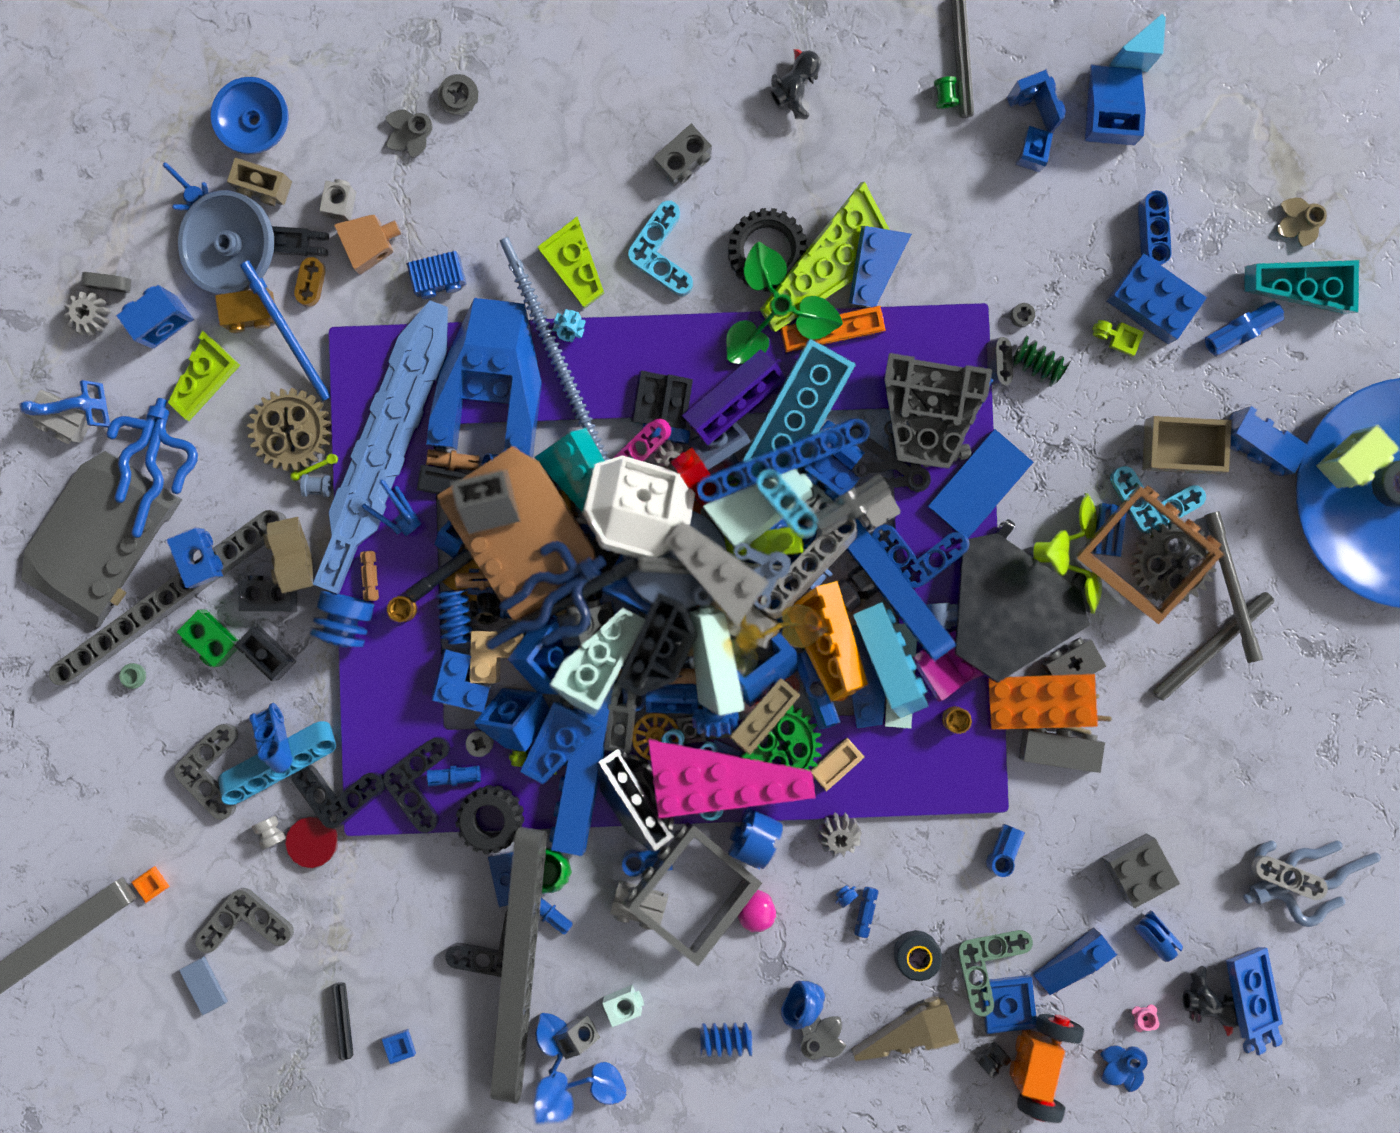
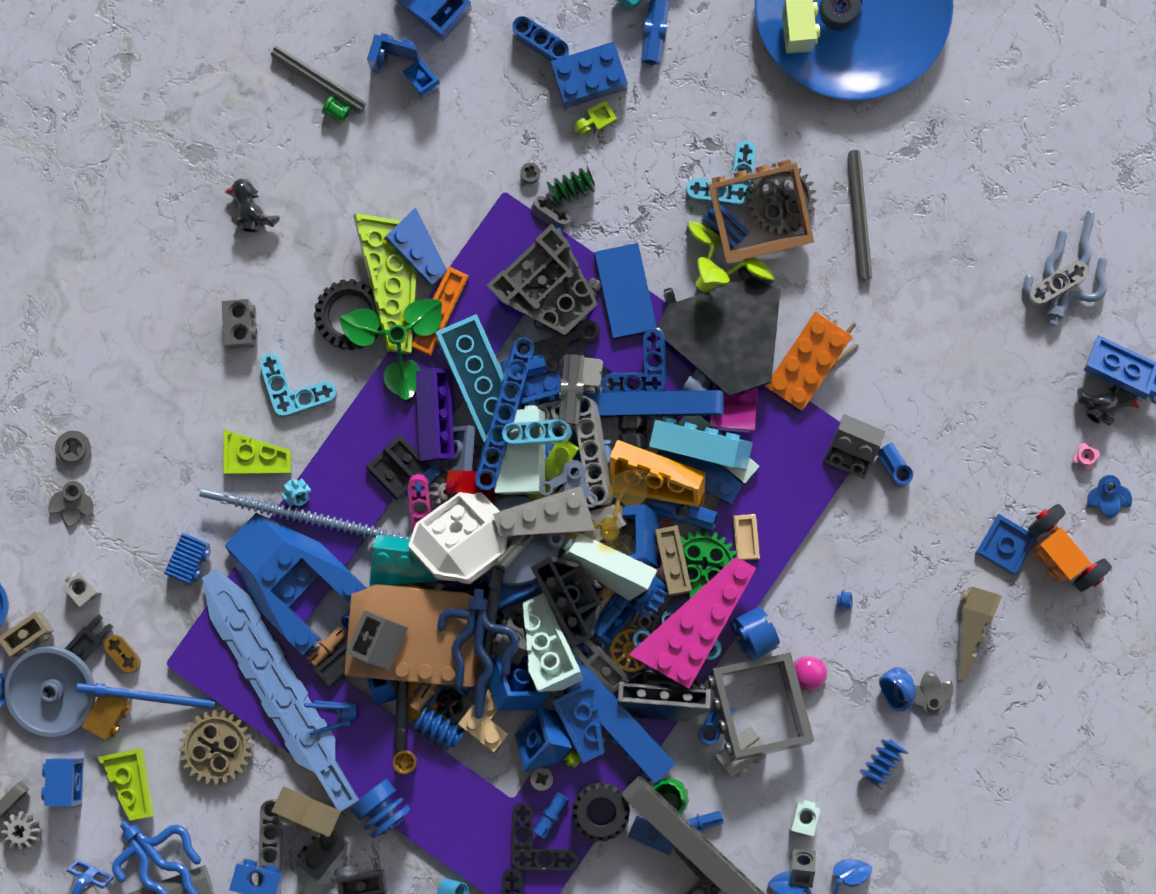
camera: 55 degrees left, 5 degrees down
lime hinge [290,454,338,481] -> none
sand blue bush [300,474,332,498] -> none
medium nougat torso [334,215,401,274] -> none
medium nougat axle [360,551,379,601] -> none
blue brick [430,649,490,712] -> none
light grey gear [818,812,862,857] -> none
blue axle [854,887,879,938] -> none
black wheel [893,930,942,982] -> none
pearl gold wheel [942,706,972,734] -> none
sand green beam [958,930,1033,1016] -> none
black wheel [976,1041,1012,1079] -> none
dark grey brick [1019,728,1105,773] -> none
blue slope [1033,927,1117,995] -> none
dark grey brick [1041,637,1107,675] -> none
dark grey brick [1102,833,1180,909] -> none
blue arm [1134,910,1183,962] -> none
dark tan piece [1142,416,1232,474] -> none
dark grey piece [1204,511,1263,663] -> none
blue wedge [1229,406,1308,476] -> none
none -> dark grey slope [823,414,885,479]

